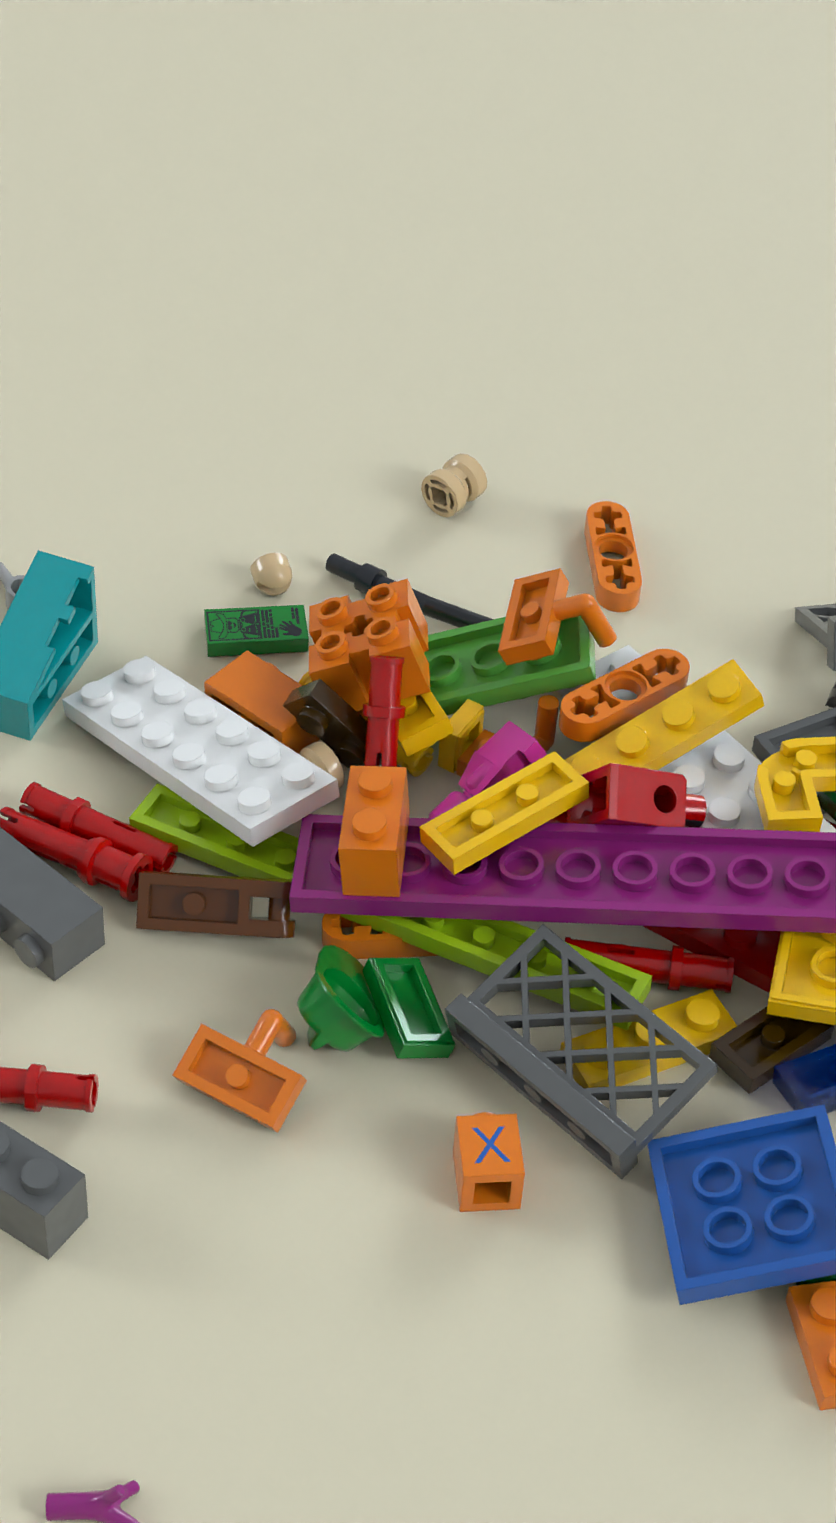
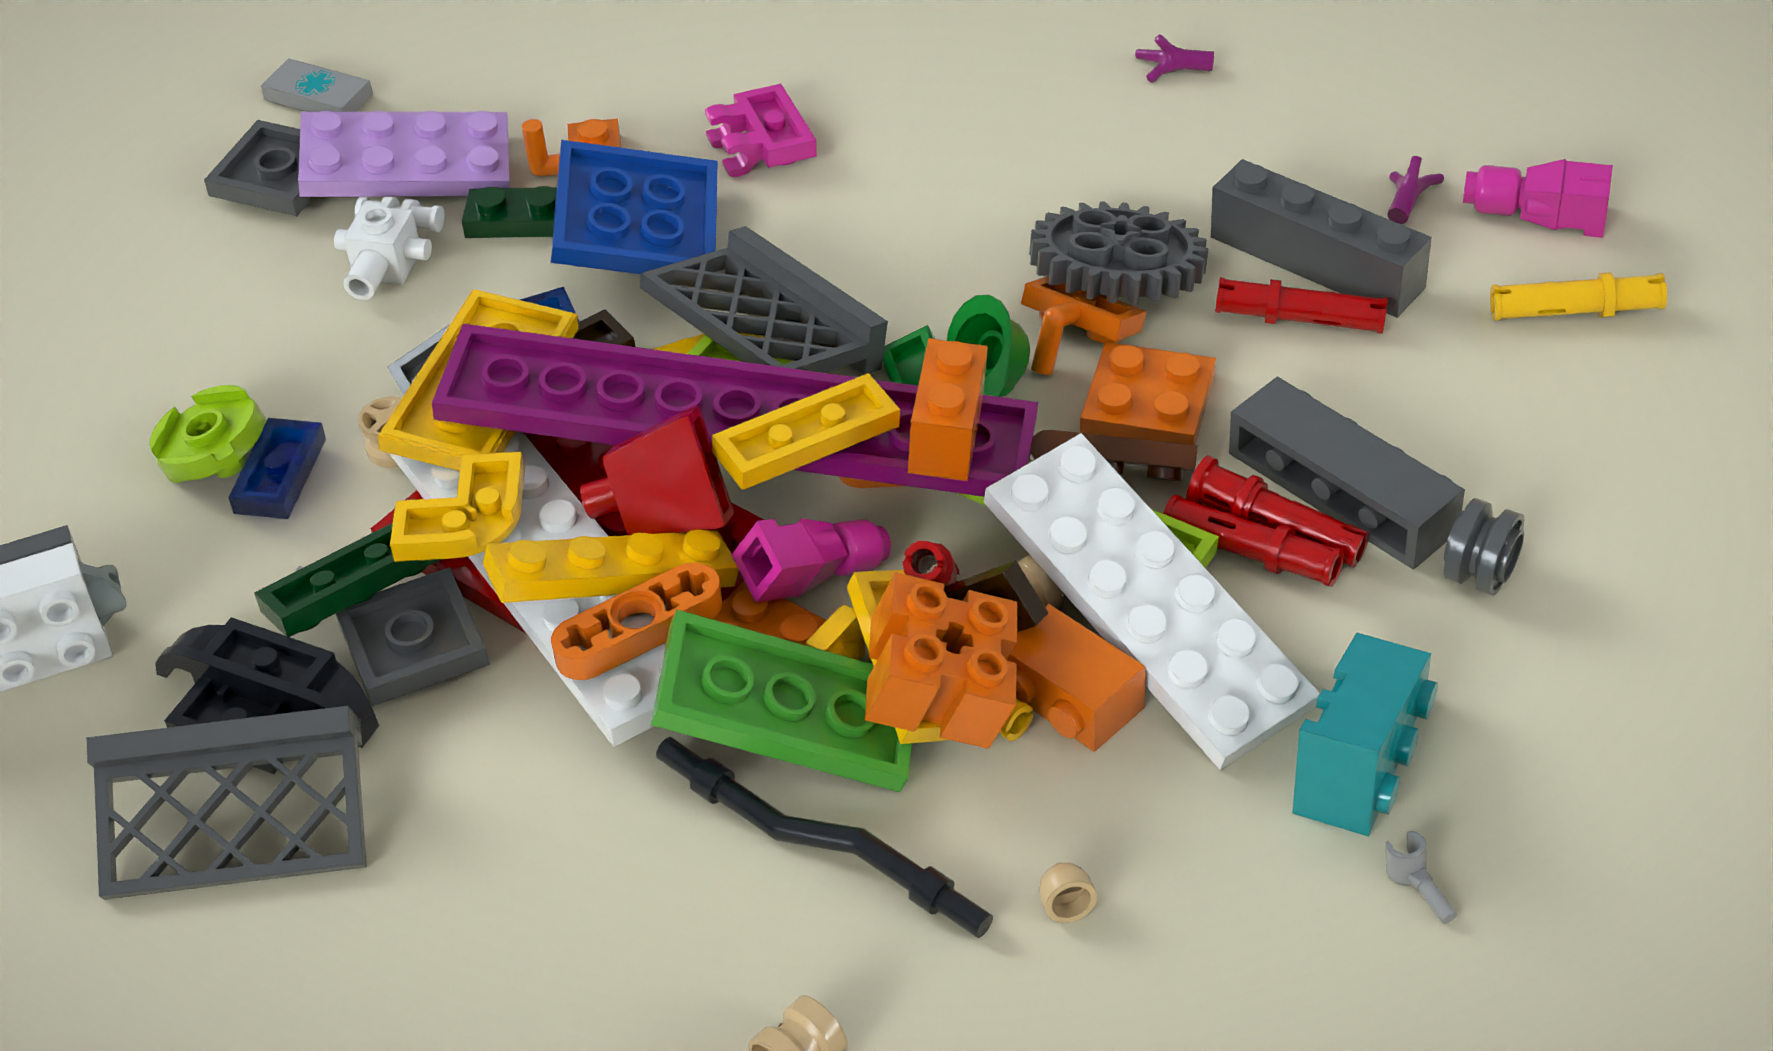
camera: 170 degrees left, 0 degrees up
green tile [204,605,309,657] -> none
orange brick [453,1112,525,1212] -> none
orange plate [498,568,617,666] -> none
orange beam [584,501,642,612] -> none
none -> dark pink plate [705,83,817,177]
none -> dark grey gear [1029,201,1209,304]
none -> orange plate [1080,342,1216,445]

